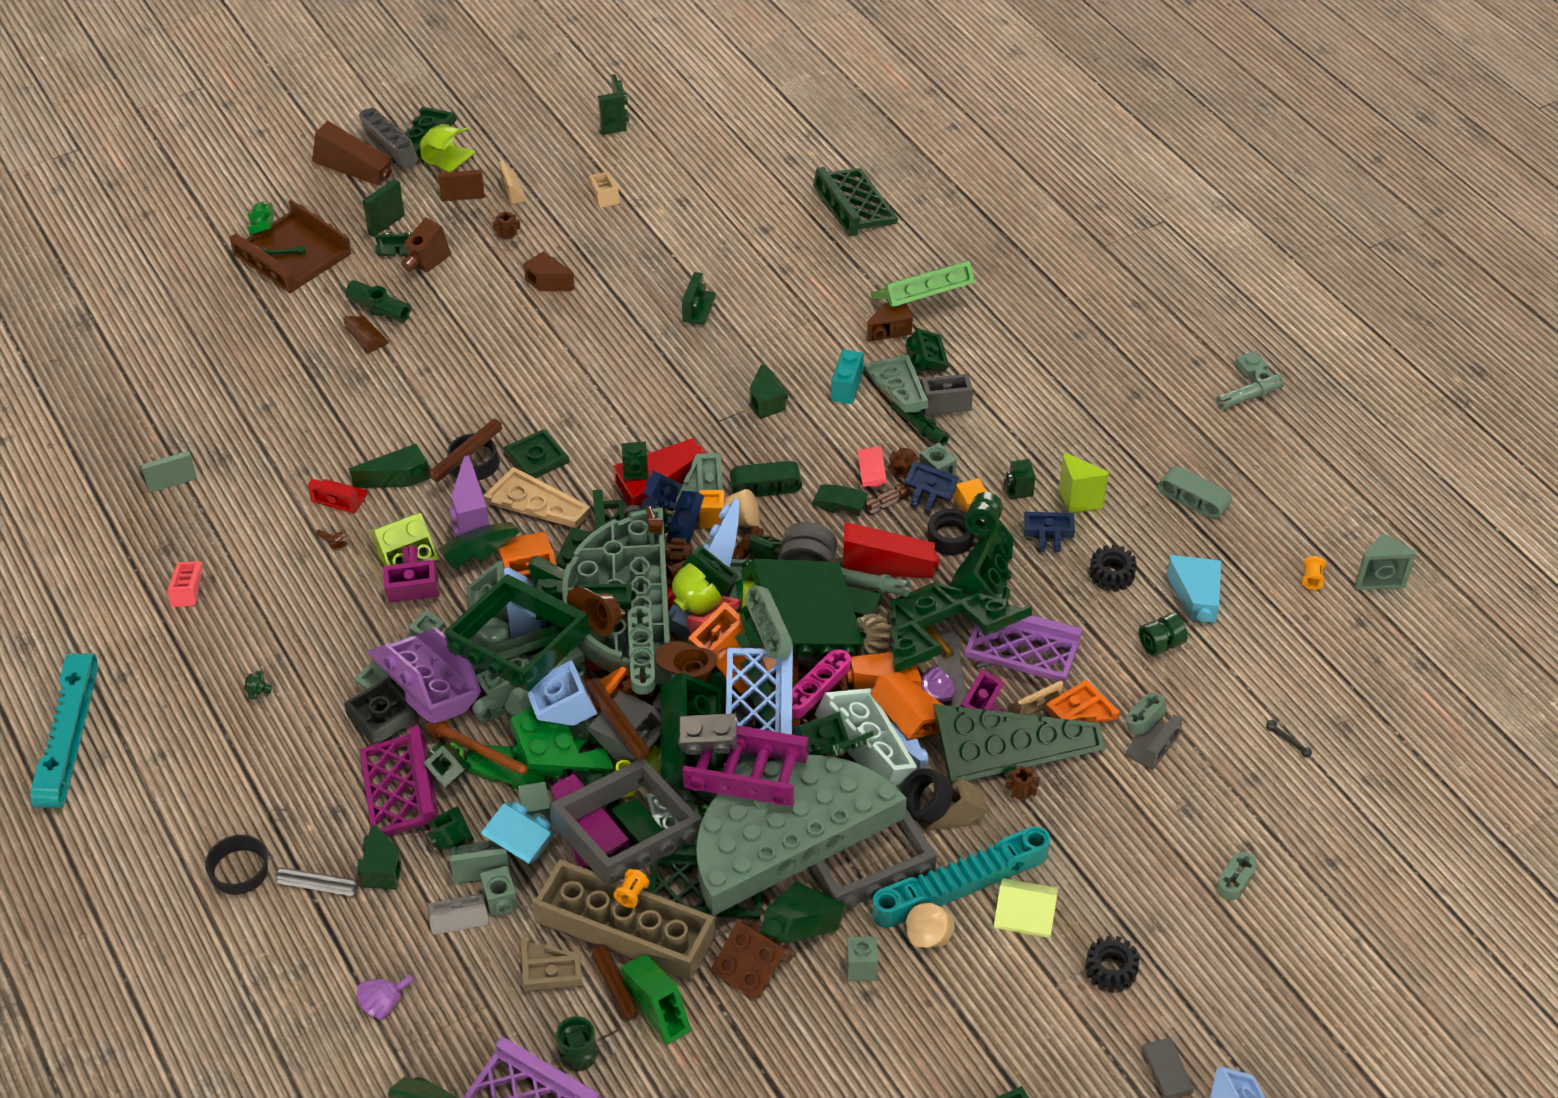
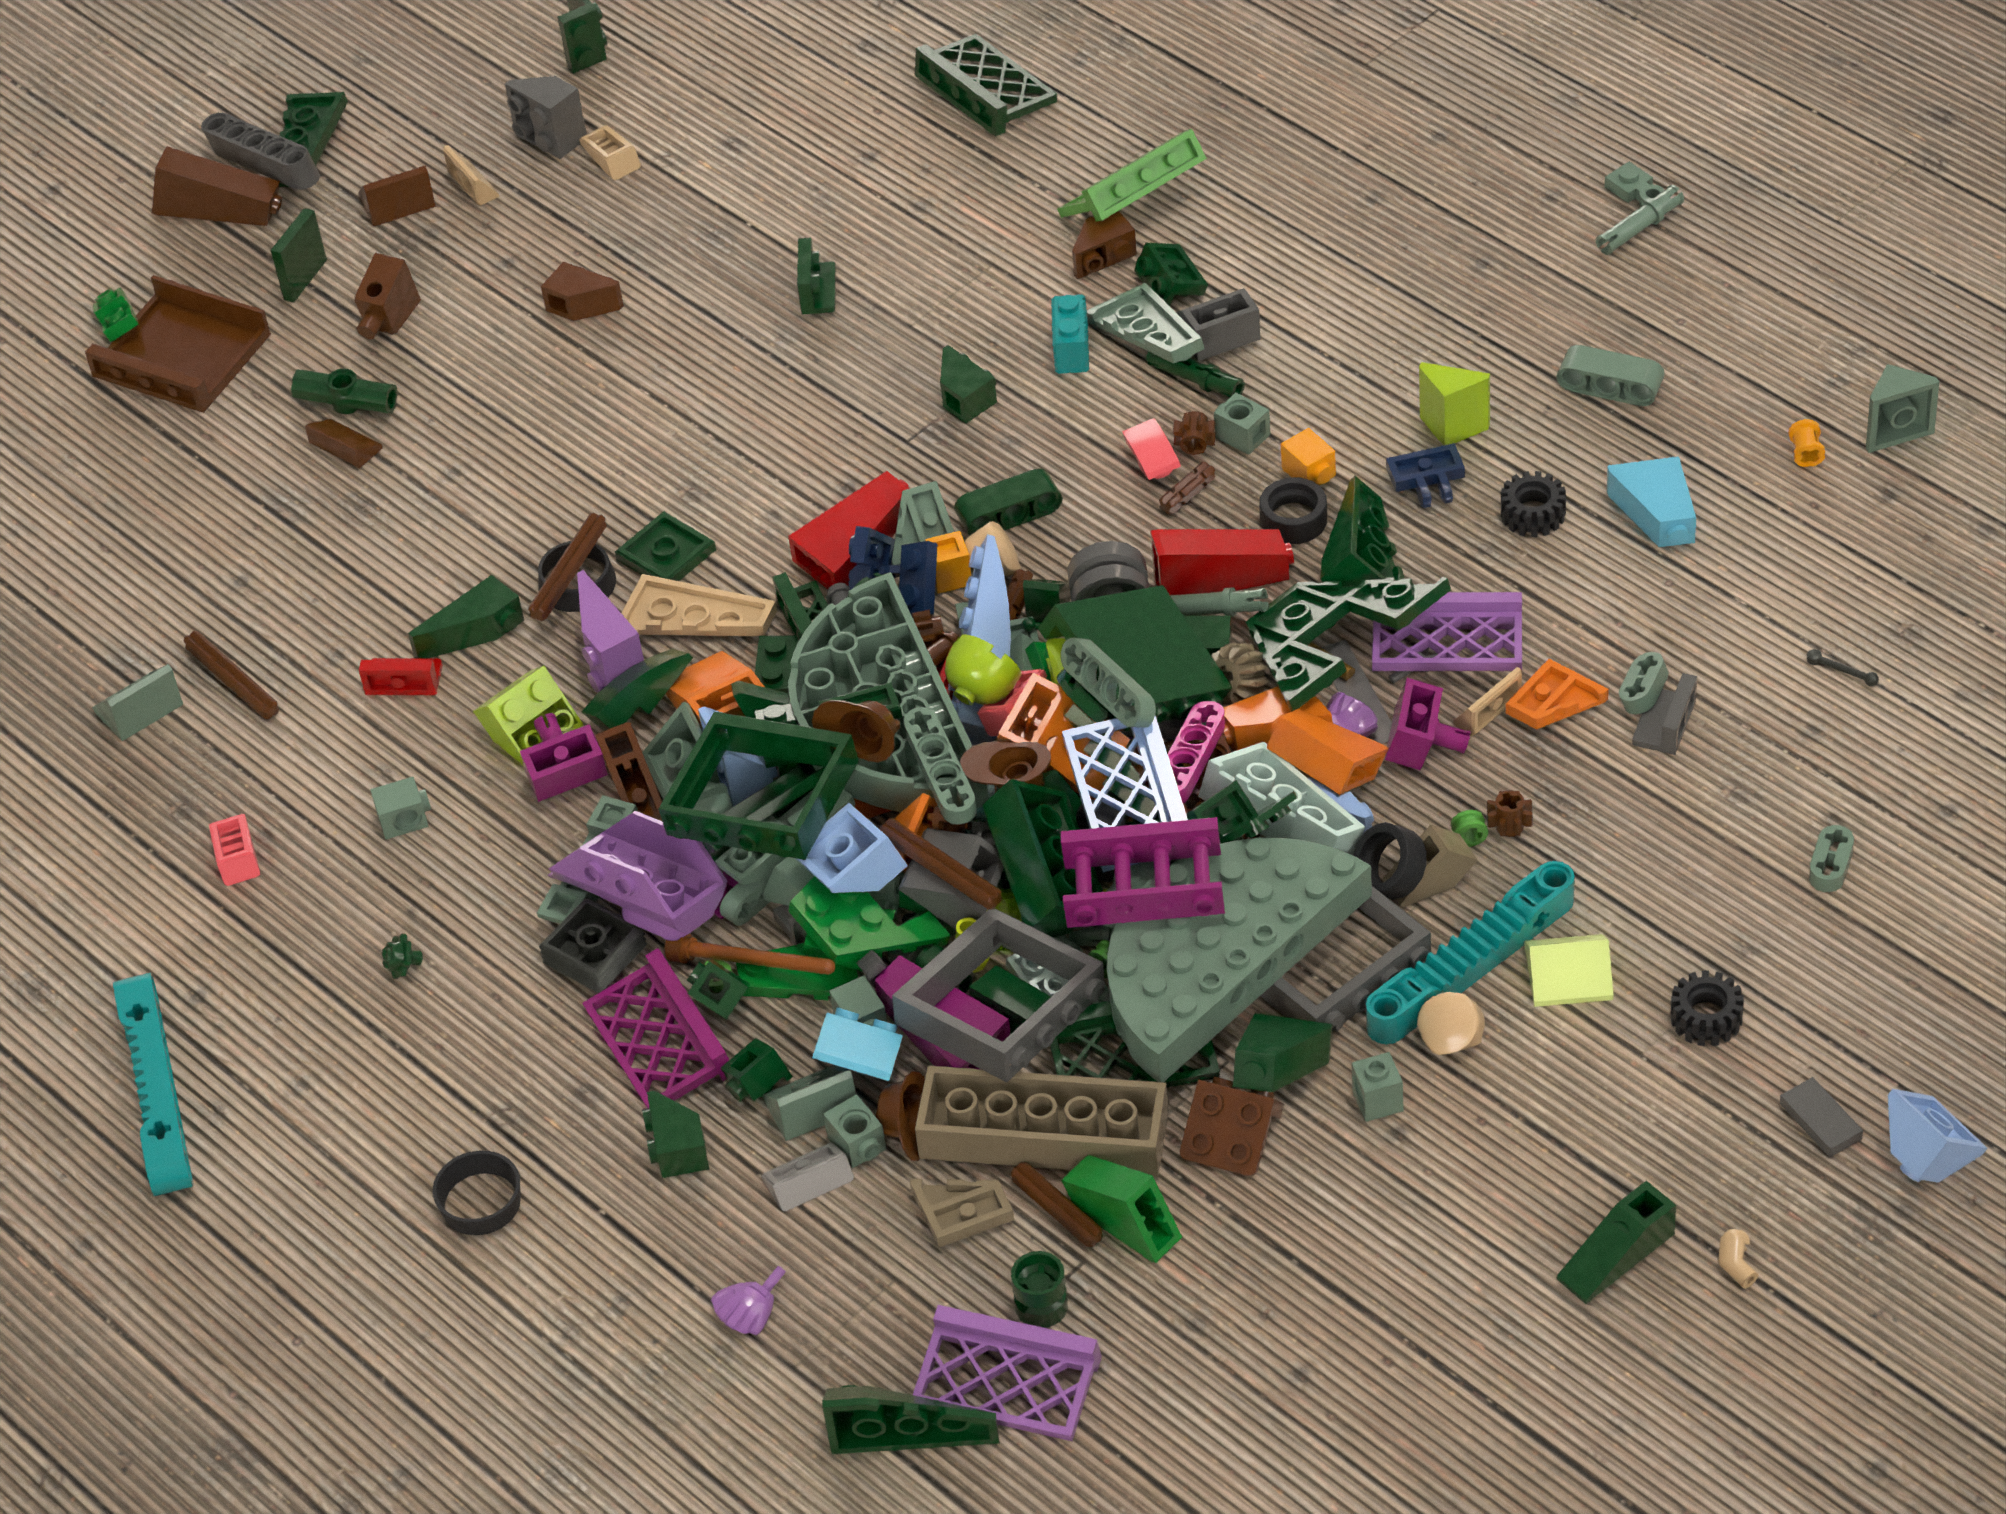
camera: 10 degrees left, 0 degrees up
dark green hinge [260,246,306,255] -> none
axle [275,867,358,896] -> none
reddish brown hand [316,529,348,550] -> none
dark green hinge [374,232,412,256] -> none
lime piece [420,124,475,172] -> none
reddish brown gear [492,212,521,239] -> none
light orange bush [613,869,649,908] -> none
dark green brick [621,441,649,481] -> none
reddish brown hand [646,506,663,534] -> none
bracket [678,713,737,755] -> none
dark green slope [682,544,739,597] -> none
dark green slope [812,484,869,516] -> none
dark blue hinge [904,461,960,513] -> none
dark green wing [933,704,1106,784] -> none
dark green wheel [965,492,1003,537] -> none
dark green brick [1004,459,1036,499] -> none
dark green wheel [1138,613,1188,657] -> none
none -> reddish brown axle [183,631,279,719]
none -> sand green brick [370,776,431,840]
none -> dark grey slope [505,76,587,159]
none -> reddish brown slope [595,721,662,821]
none -> dark grey hand [856,950,887,989]
none -> reddish brown piece [876,1071,925,1161]
none -> bright green bush [1451,810,1488,847]

